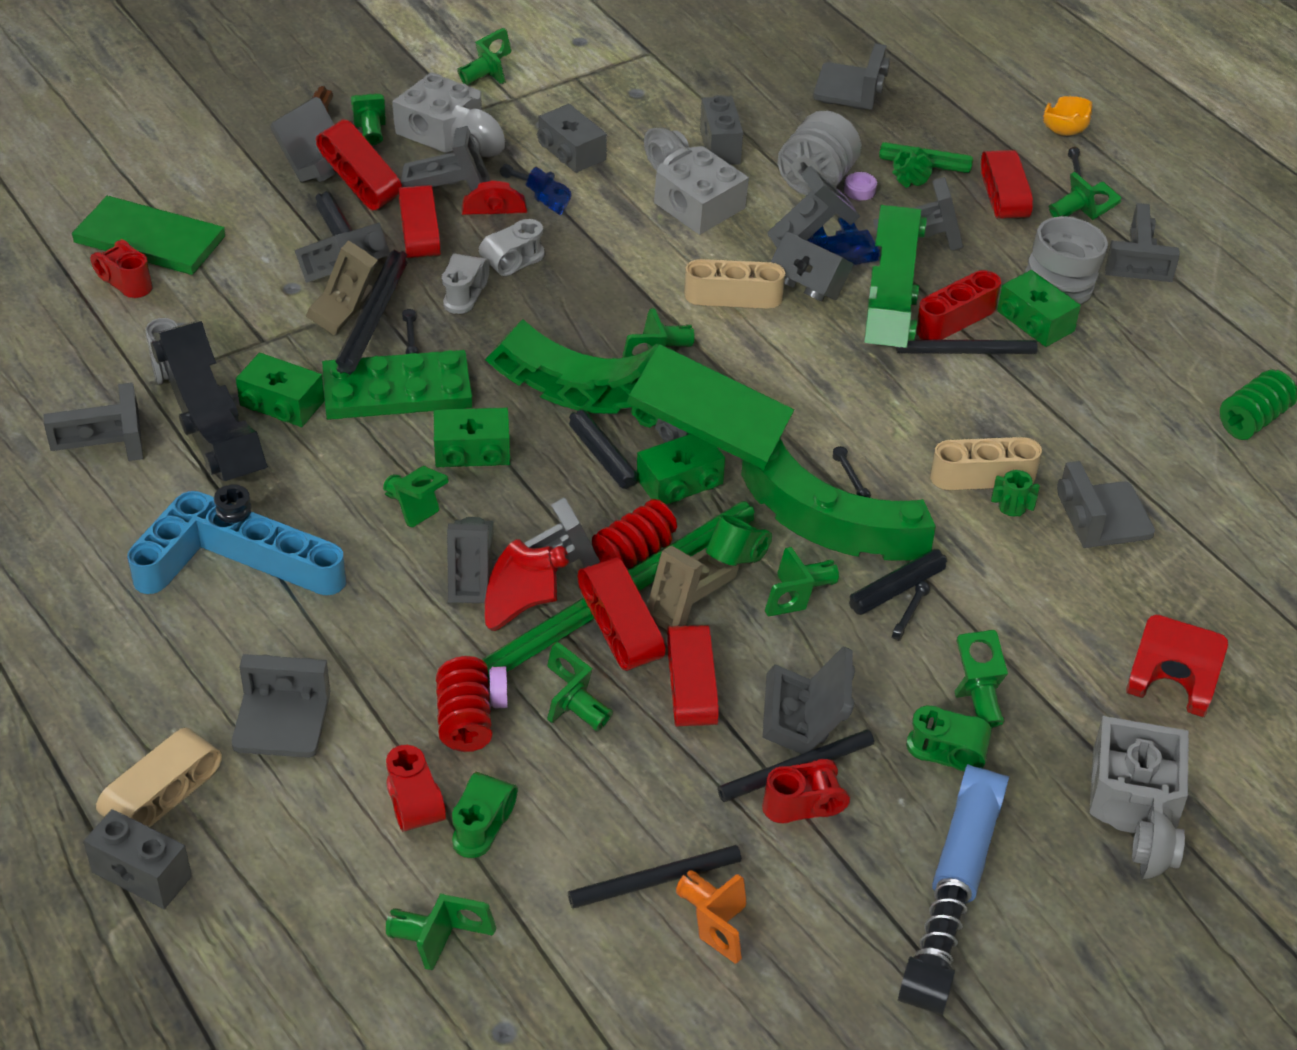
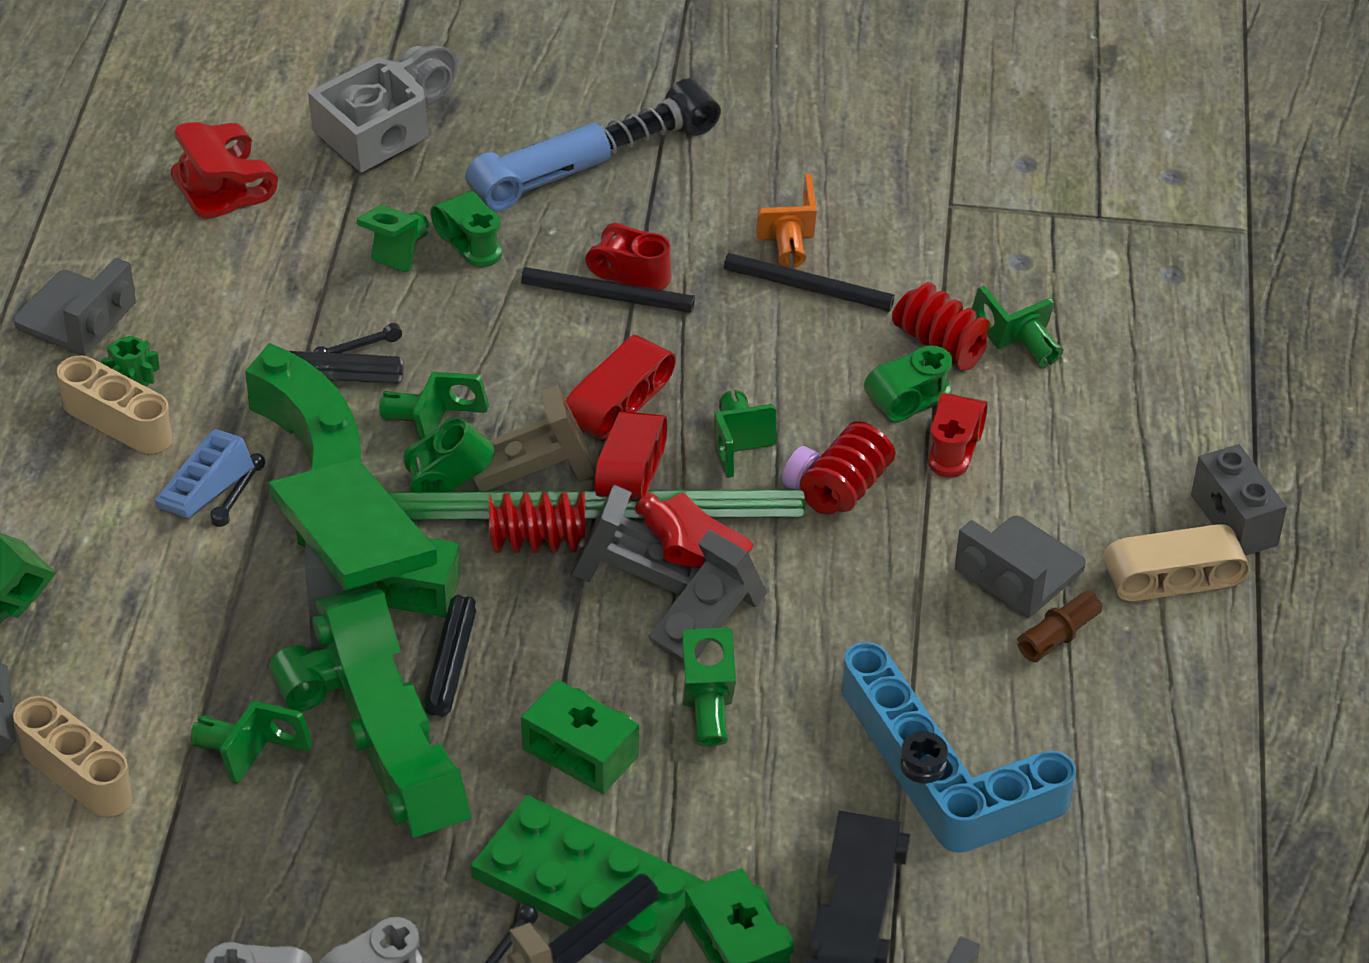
camera: 140 degrees left, 0 degrees up
dark grey bracket [762,646,855,754] -> none
none -> medium blue slope [154,429,254,518]
none -> red piece [892,282,990,371]
none -> reddish brown axle [1017,591,1103,662]

